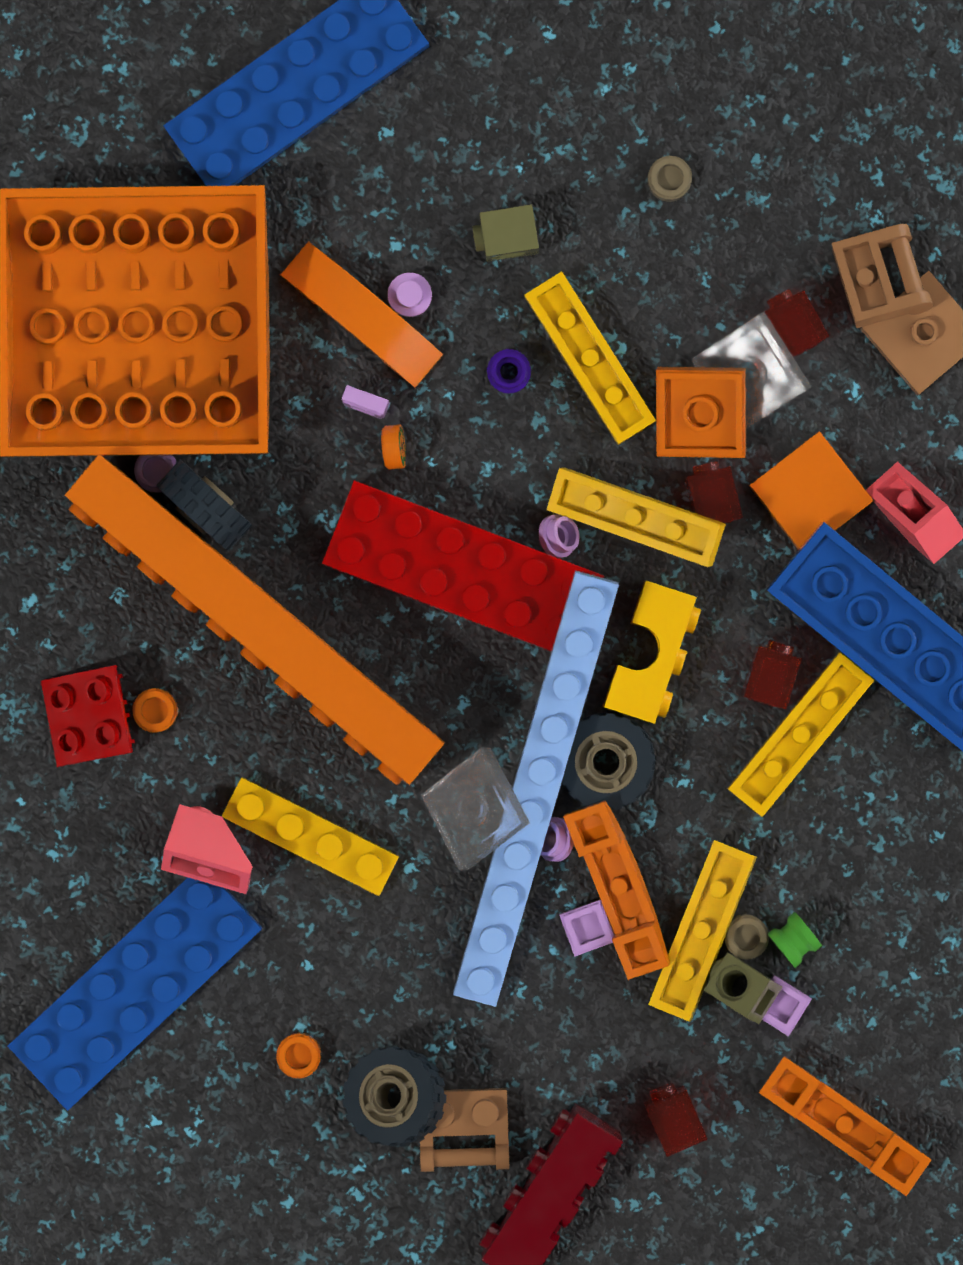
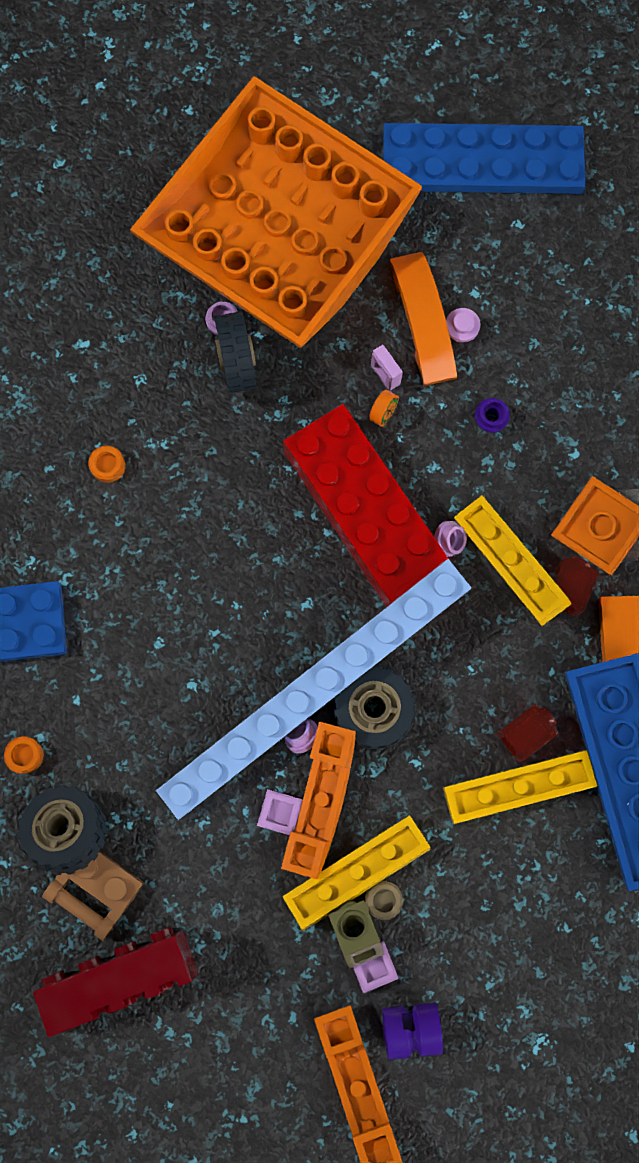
camera: 30 degrees right, 10 degrees down
red hinge [41,665,135,767] -> none
orange brick [65,454,445,786] -> none
coral slope [161,804,253,894] -> none
yellow plate [222,777,399,896] -> none
clear tile [421,747,530,870] -> none
olive brick [472,204,539,262] -> none
yellow plate [524,271,656,445] -> none
yellow arch [603,580,701,724] -> none
clear red brick [644,1083,708,1157] -> none
bright green wheel [767,912,822,968] -> none
none -> dark purple wheel [382,1002,443,1061]

